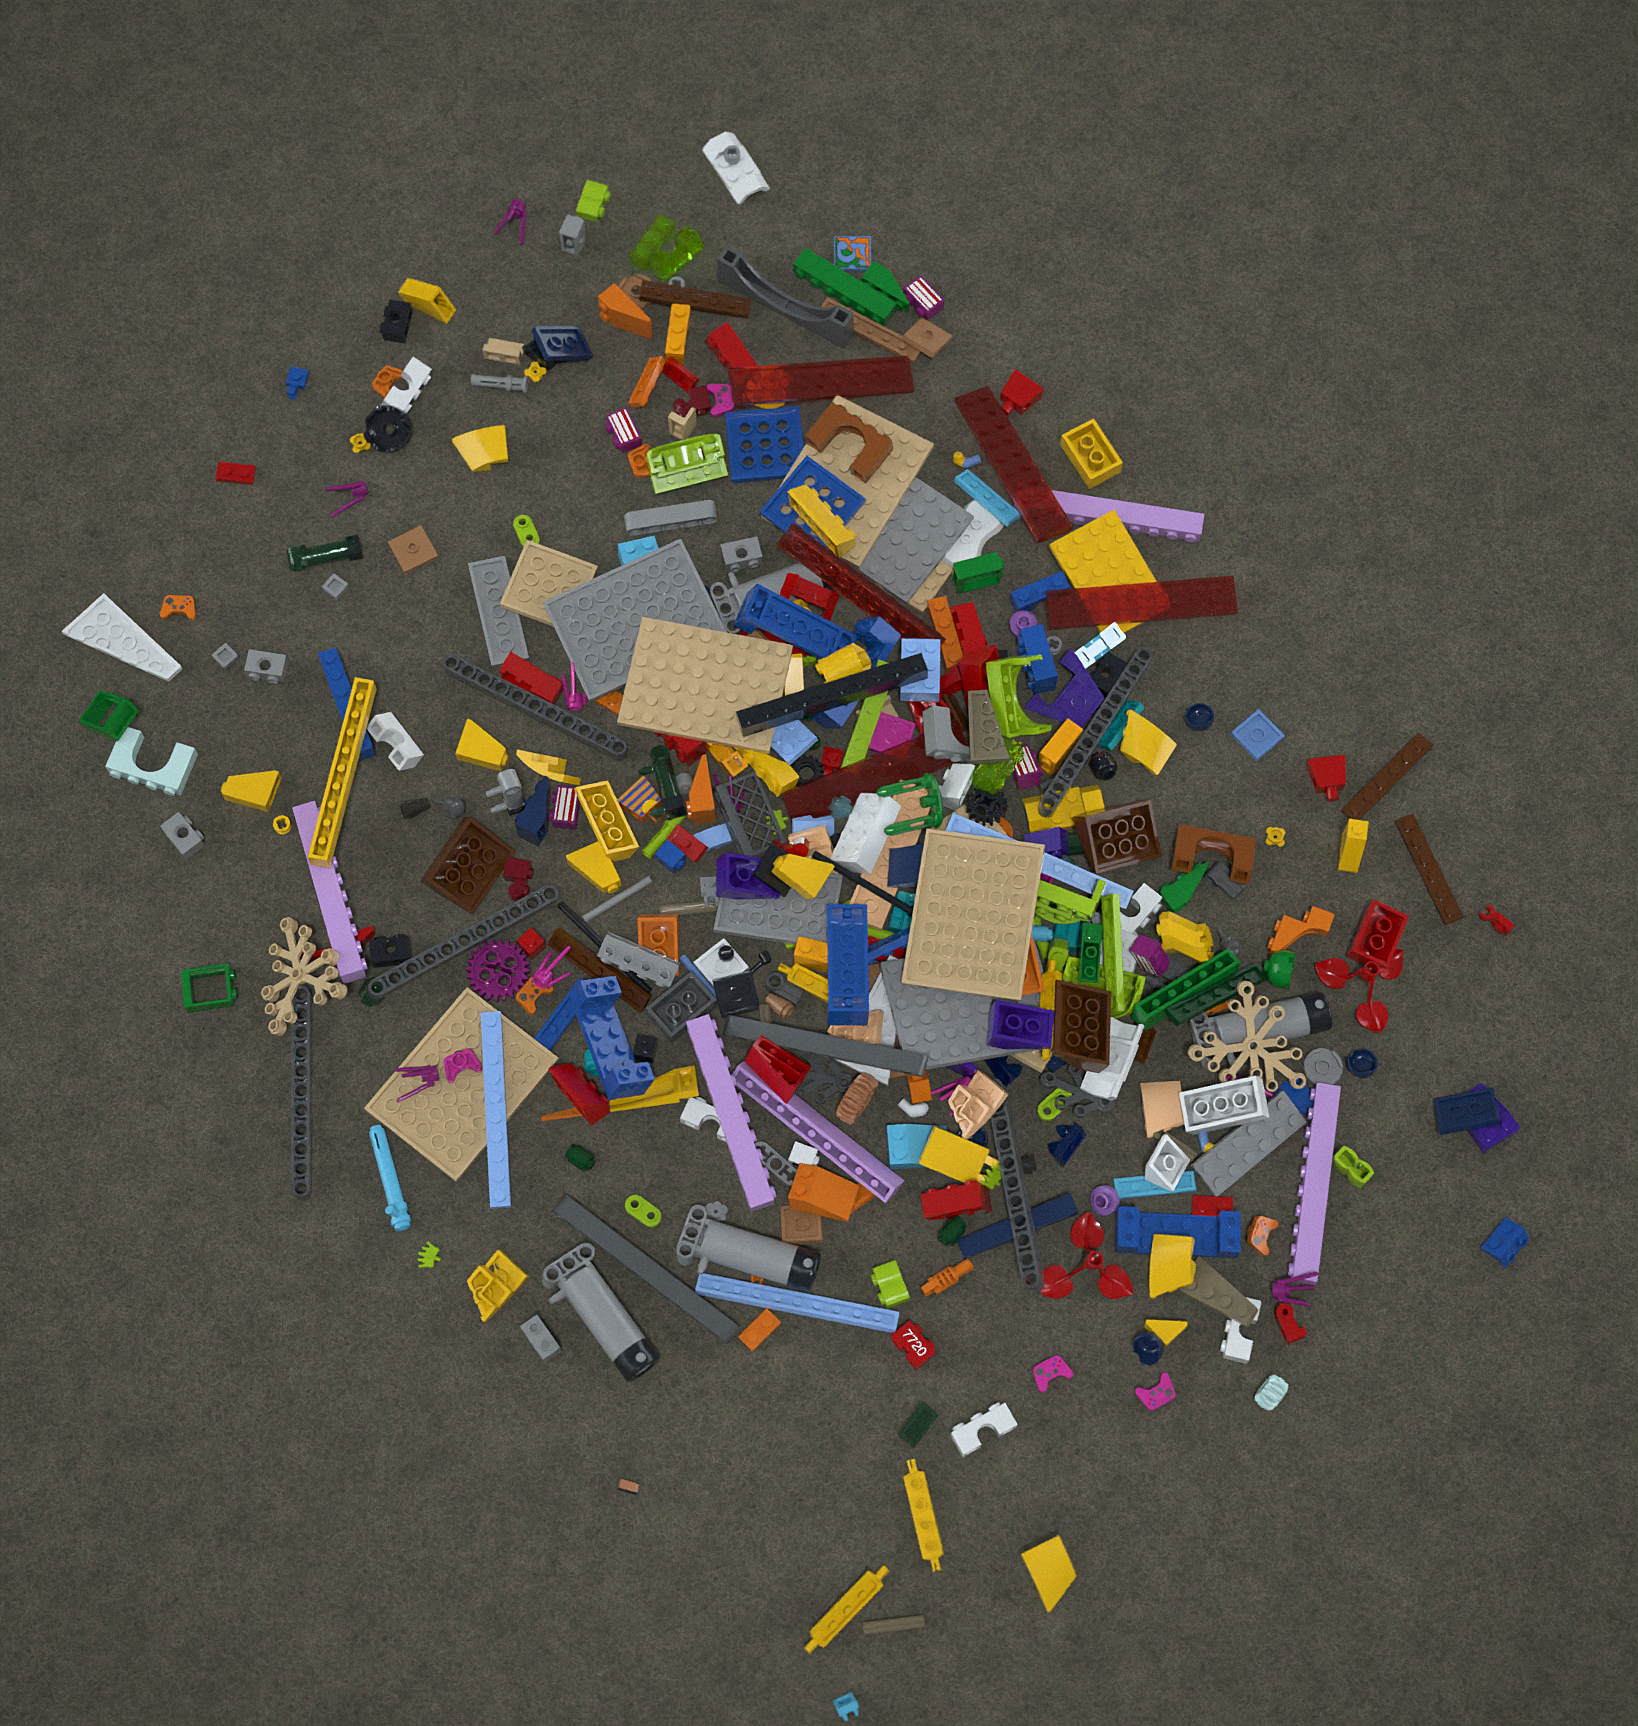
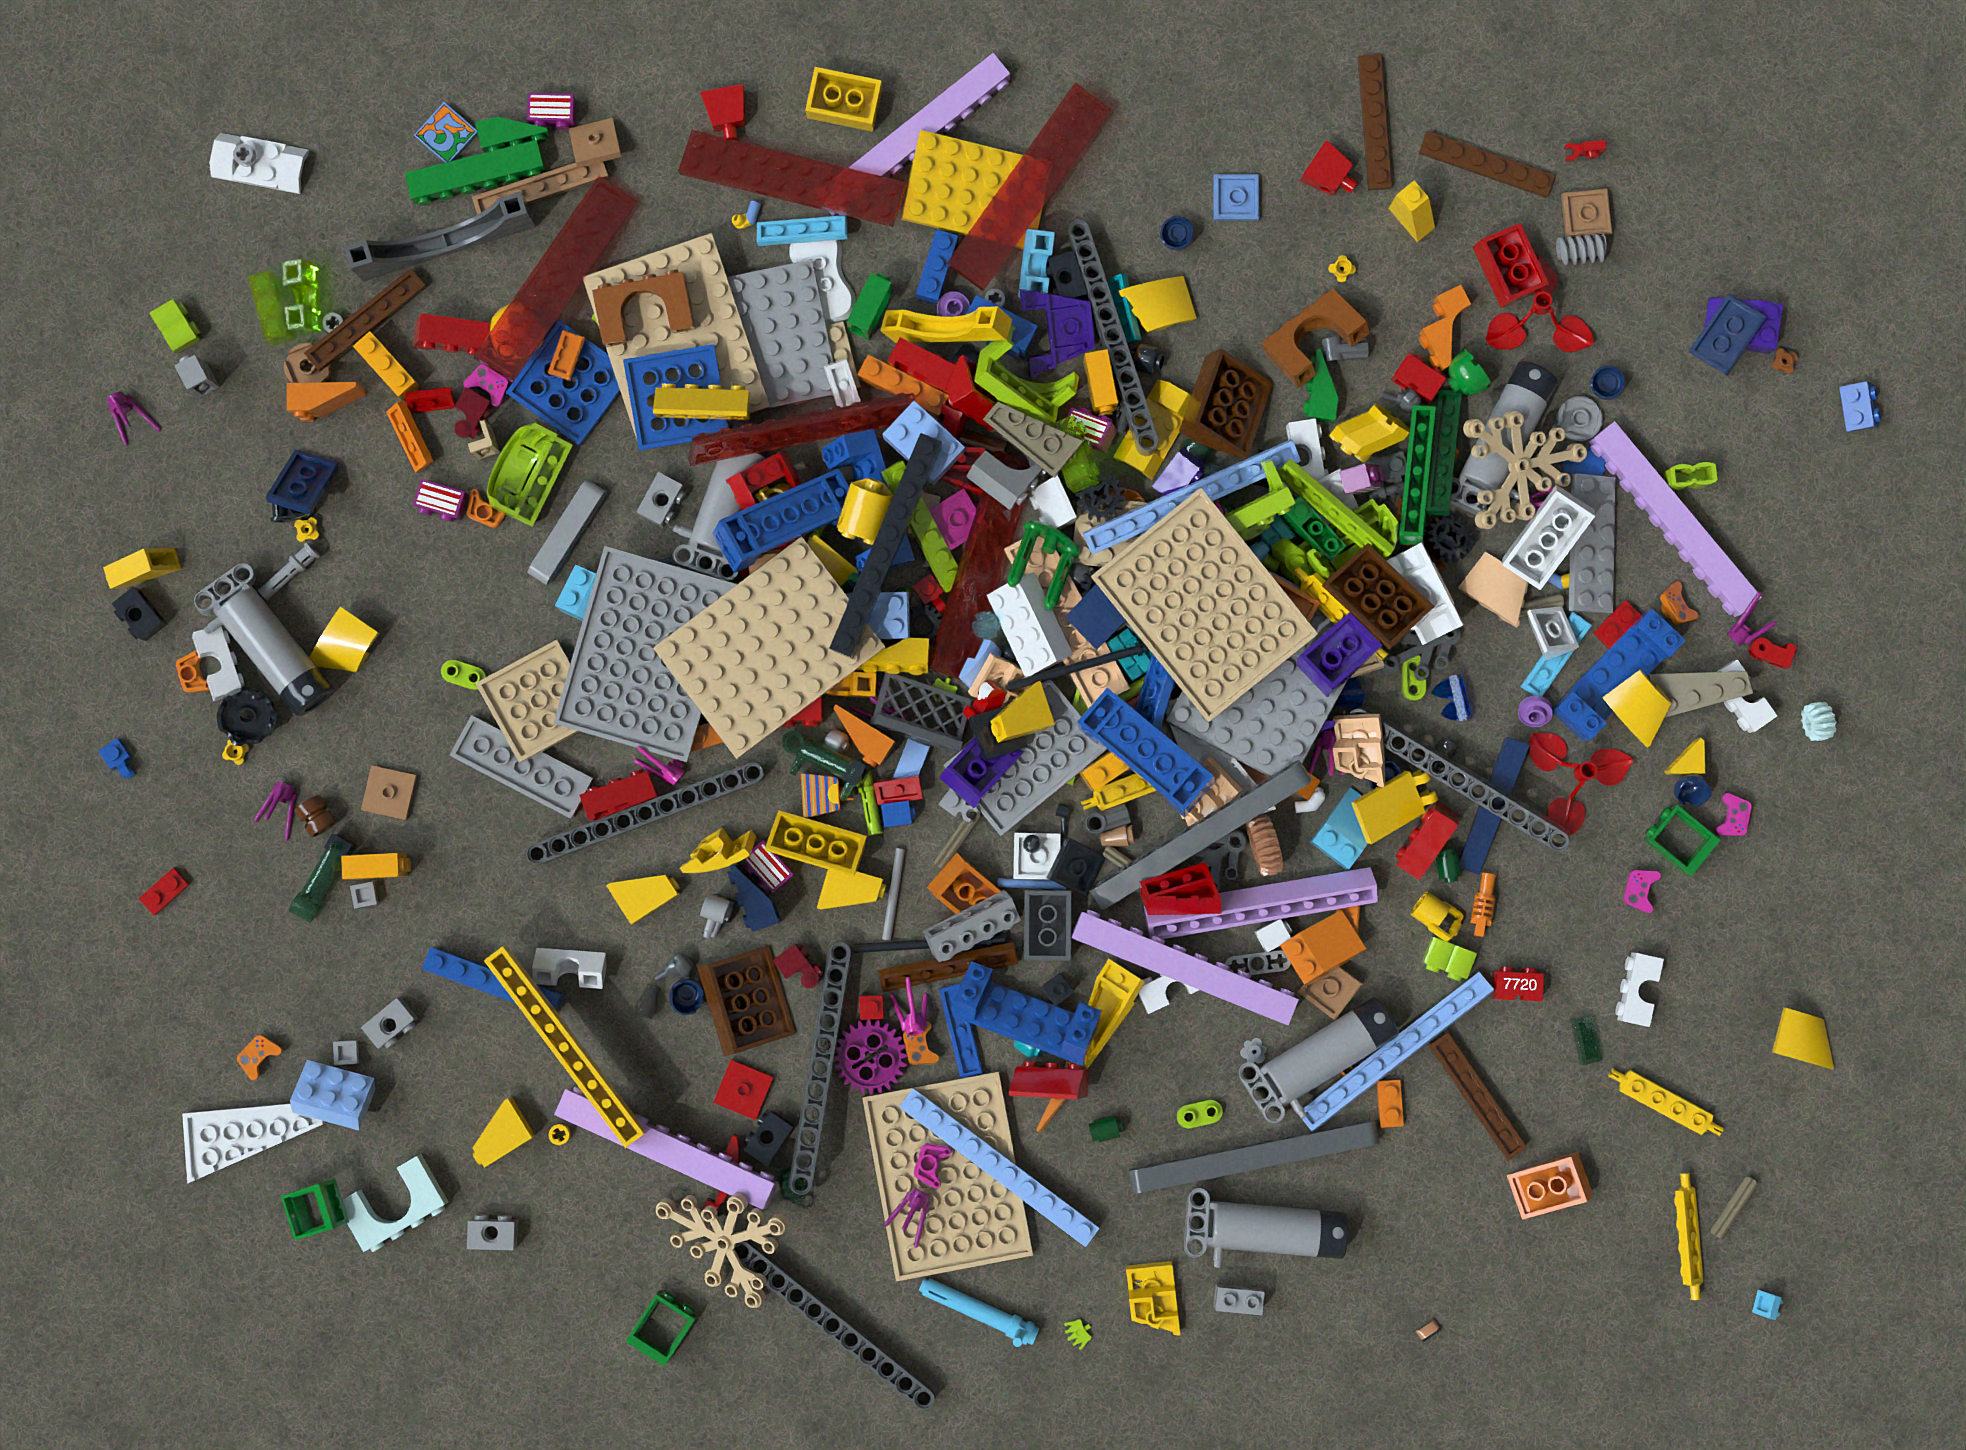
camera: 50 degrees left, 15 degrees up
tan panel [483,338,524,365] -> none
lime piece [980,1163,1002,1189] -> none
none -> light grey piece [194,563,334,716]
none -> light blue brick [290,1060,375,1130]
none -> reddish brown wheel [294,795,337,838]
none -> light orange brick [341,853,411,880]
none -> orange plate [548,330,585,381]
none -> dark blue hair [669,978,704,1015]
none -> red plate [713,1059,774,1120]
none -> white plate [824,359,868,432]
none -> yellow arch [880,306,1012,343]
none -> red brick [1390,353,1446,405]
none -> yellow piece [1410,891,1464,942]
none -> black gear [1424,514,1475,563]
none -> reddish brown plate [1428,1032,1527,1161]
none -> orange slope [1507,1152,1594,1220]
none -> light grey piece [1556,233,1606,266]
none -> medium nougat plate [1561,189,1612,238]
none -> green window [1643,805,1720,876]
none -> dark orange plate [1771,348,1798,374]

